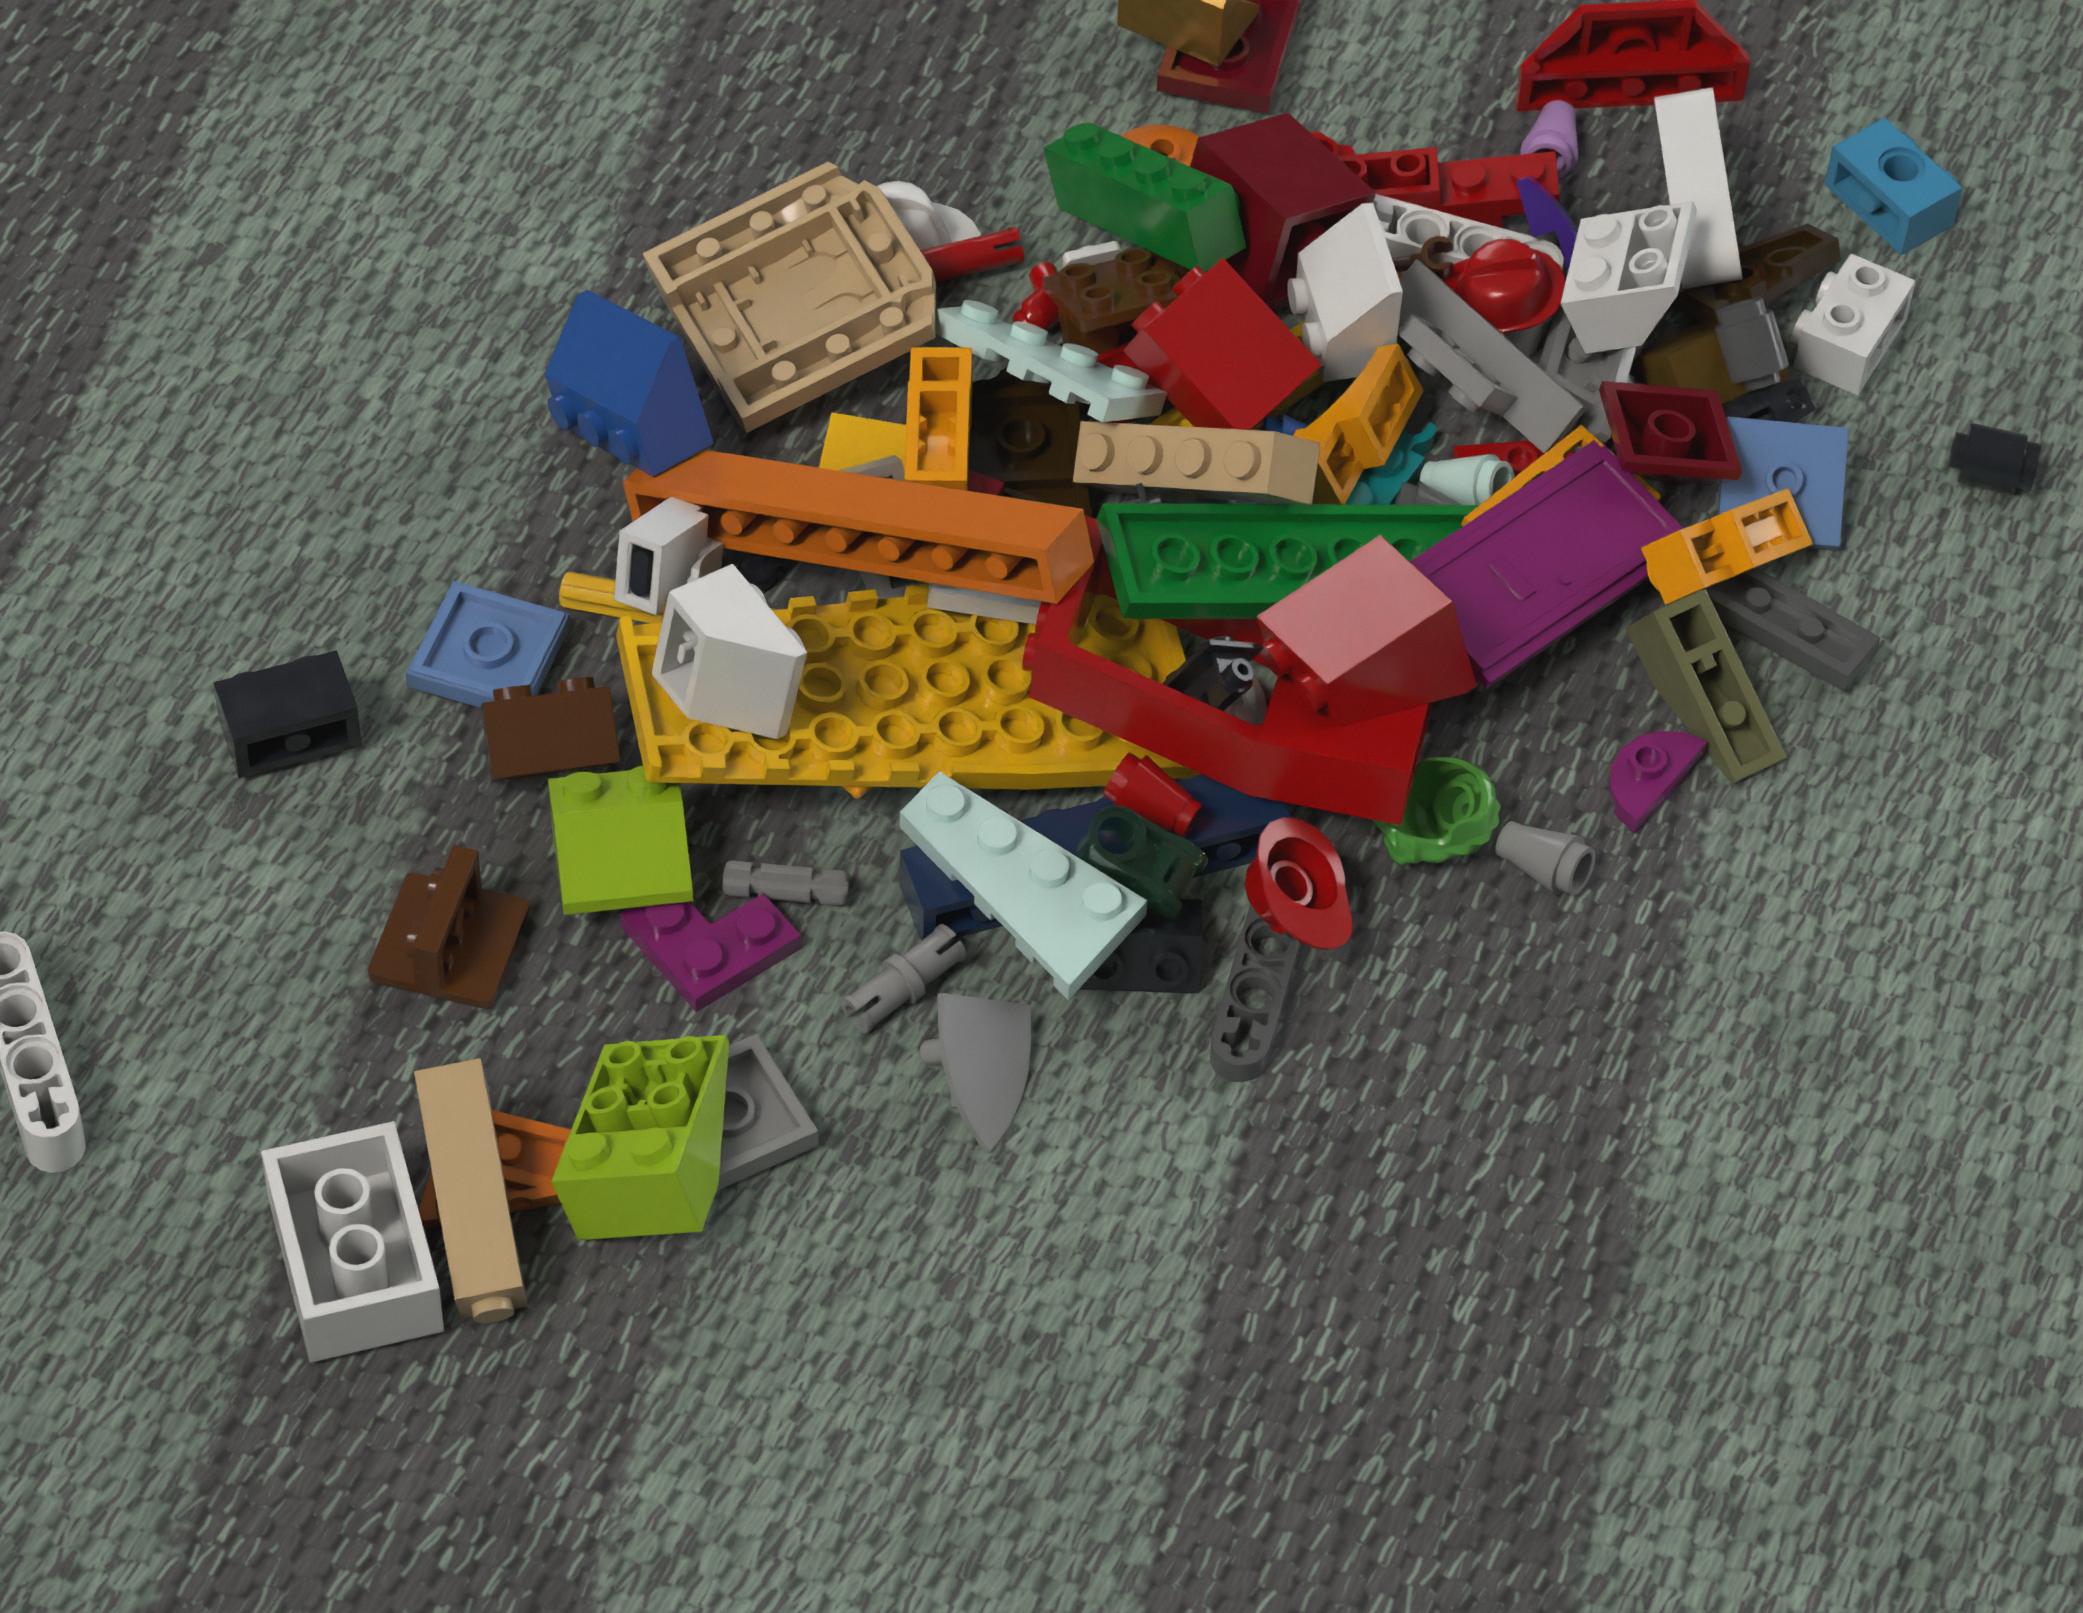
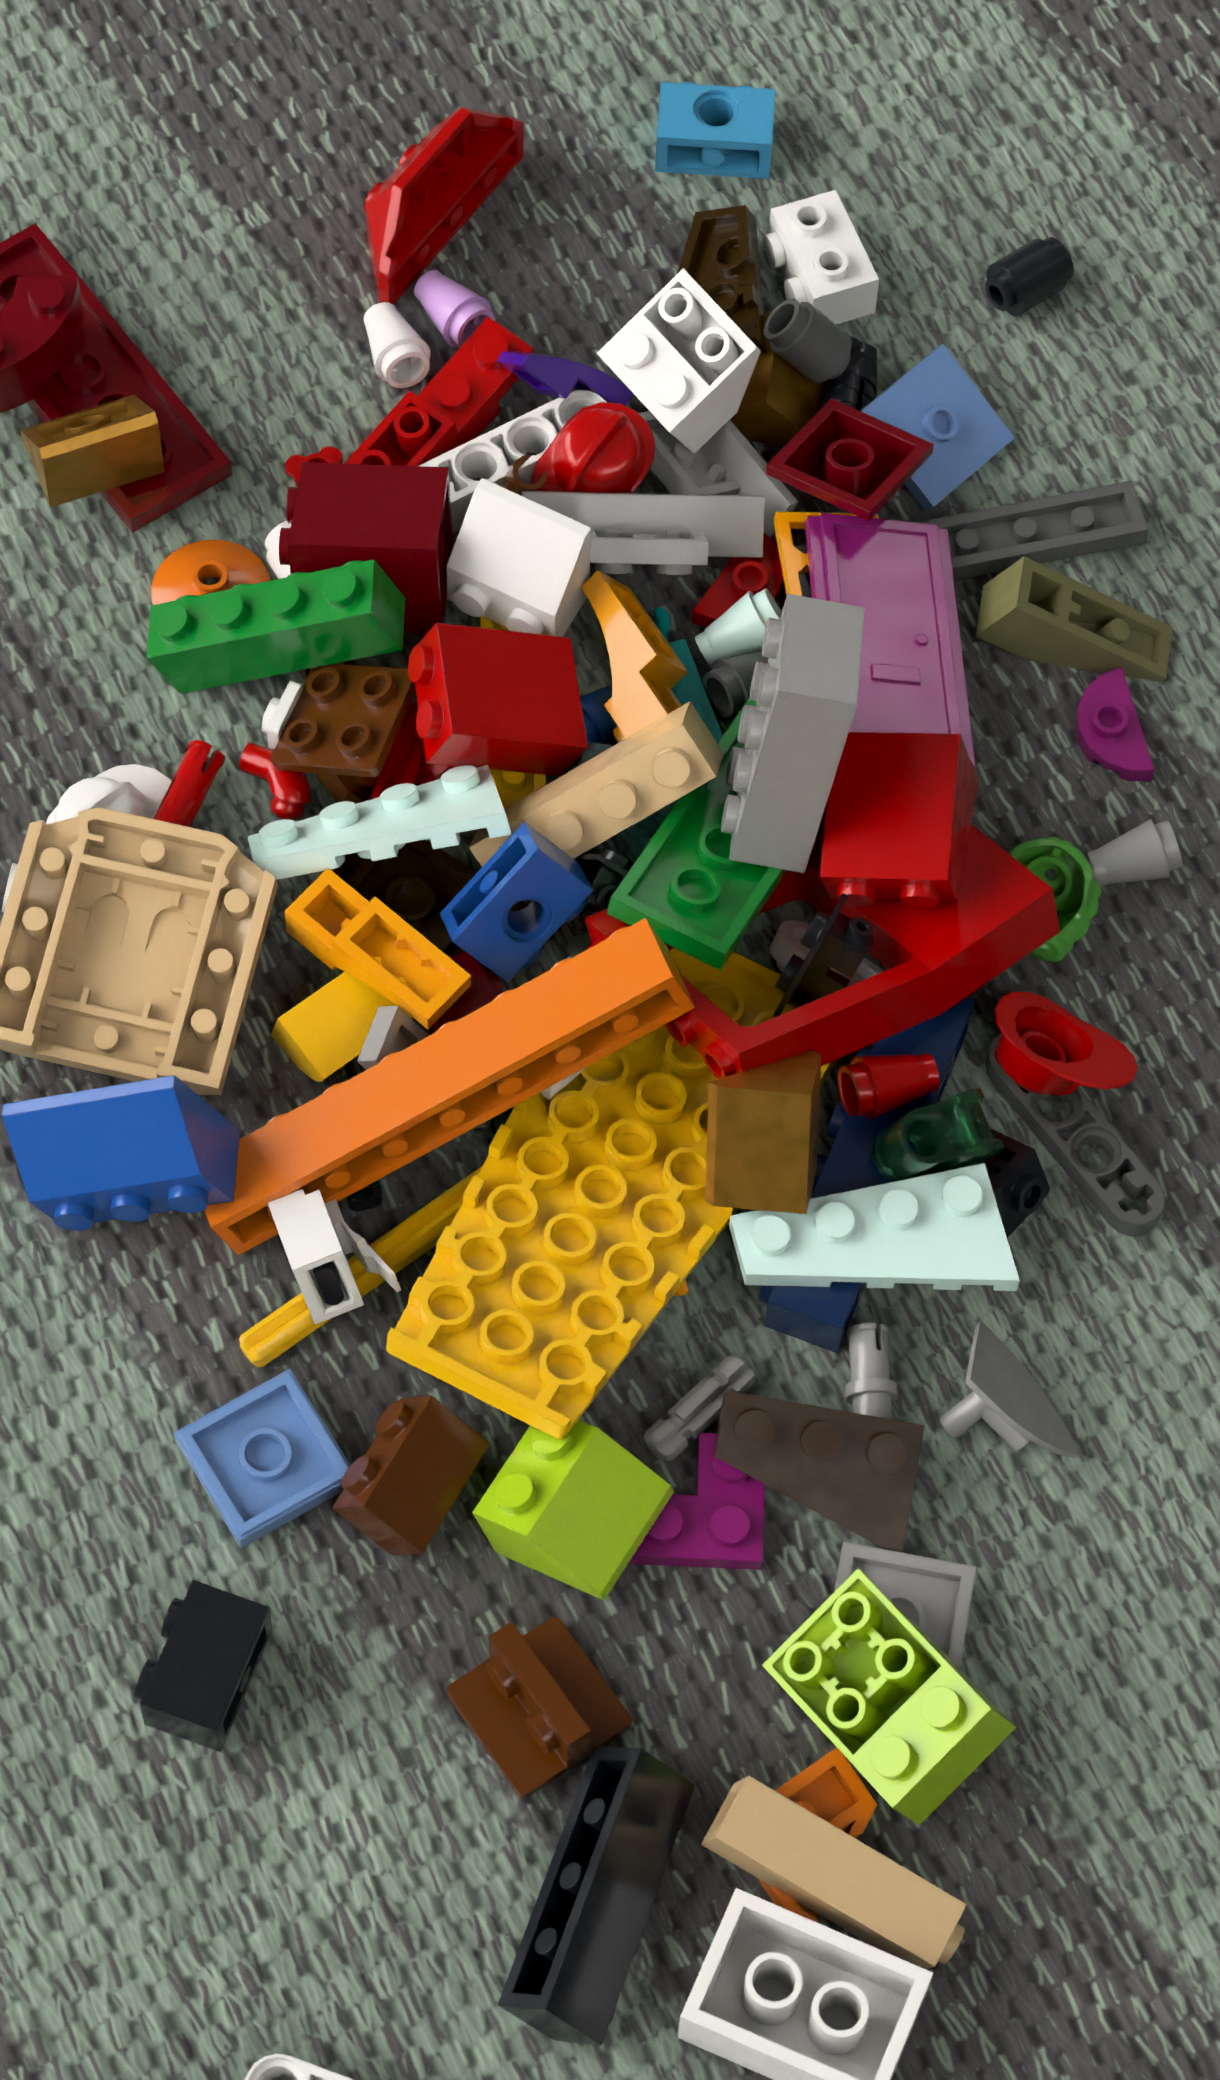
camera: 50 degrees left, 10 degrees up
white slope [652,564,807,739] -> none
light orange slope [1641,488,1813,605] -> none
white beam [1654,87,1742,289] -> none
none -> white cone [364,302,430,388]
none -> blue brick [440,821,594,983]
none -> black brick [498,1747,695,2045]
none -> pearl gold slope [705,1050,821,1214]
none -> dark brown wing [713,1390,925,1553]
none -> light grey piece [721,593,865,873]

